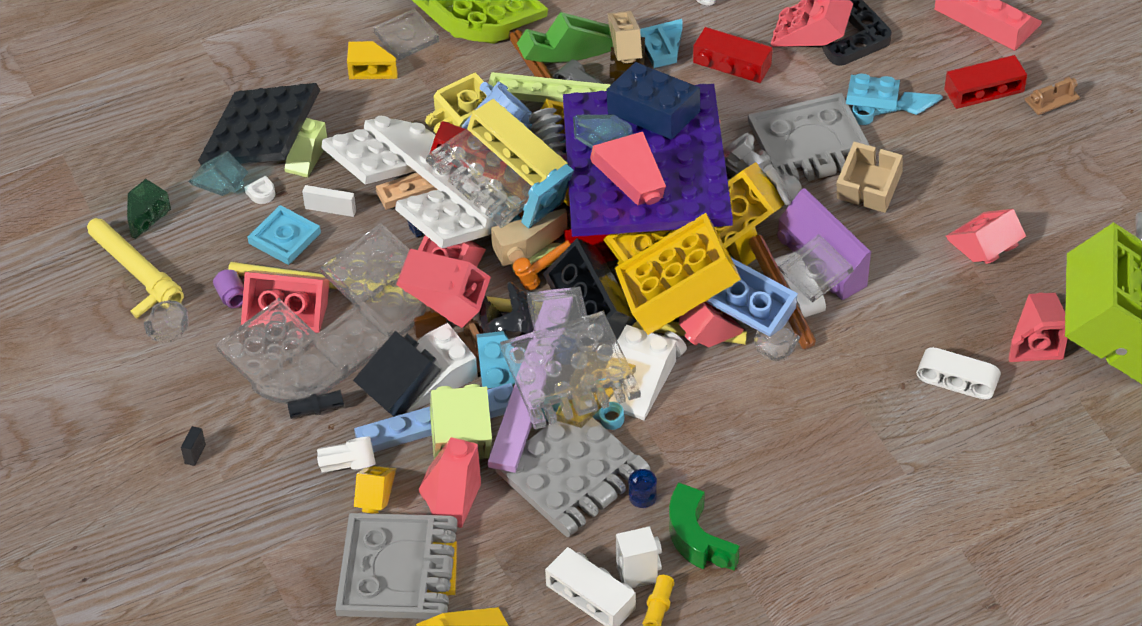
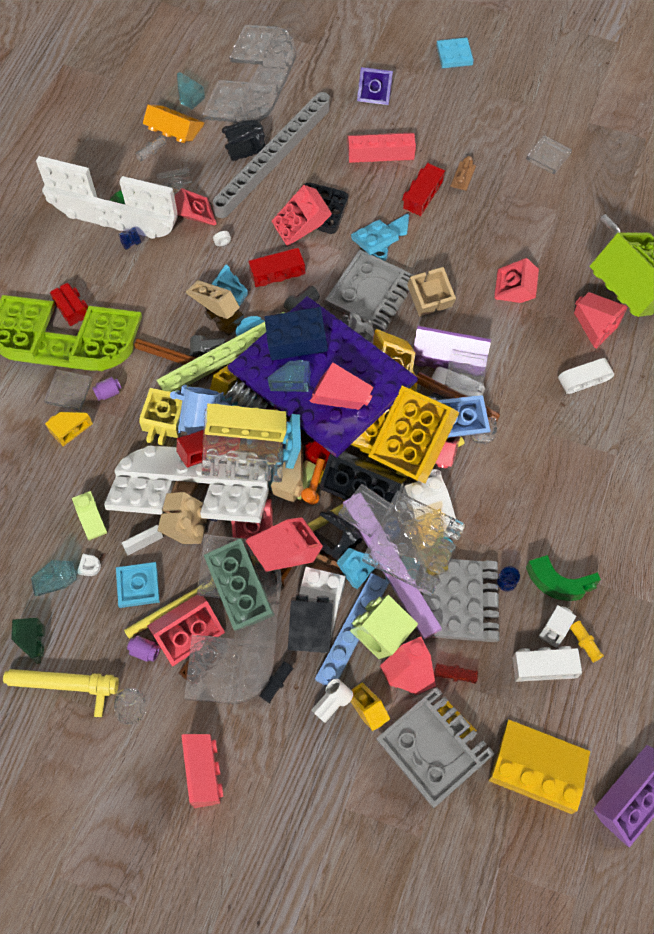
camera: 45 degrees left, 15 degrees up
black tile [181,426,206,466] -> none
black plate [198,83,320,167] -> none
bright green slope [517,12,613,63] -> none
light grey piece [764,164,802,208] -> none
none -> medium lavender brick [92,377,121,401]
none -> tan piece [157,492,207,544]
none -> coral slope [181,734,224,808]
none -> sand green slope [204,538,275,631]
none -> dark grey piece [283,286,320,312]
none -> clear red pin [434,663,478,684]

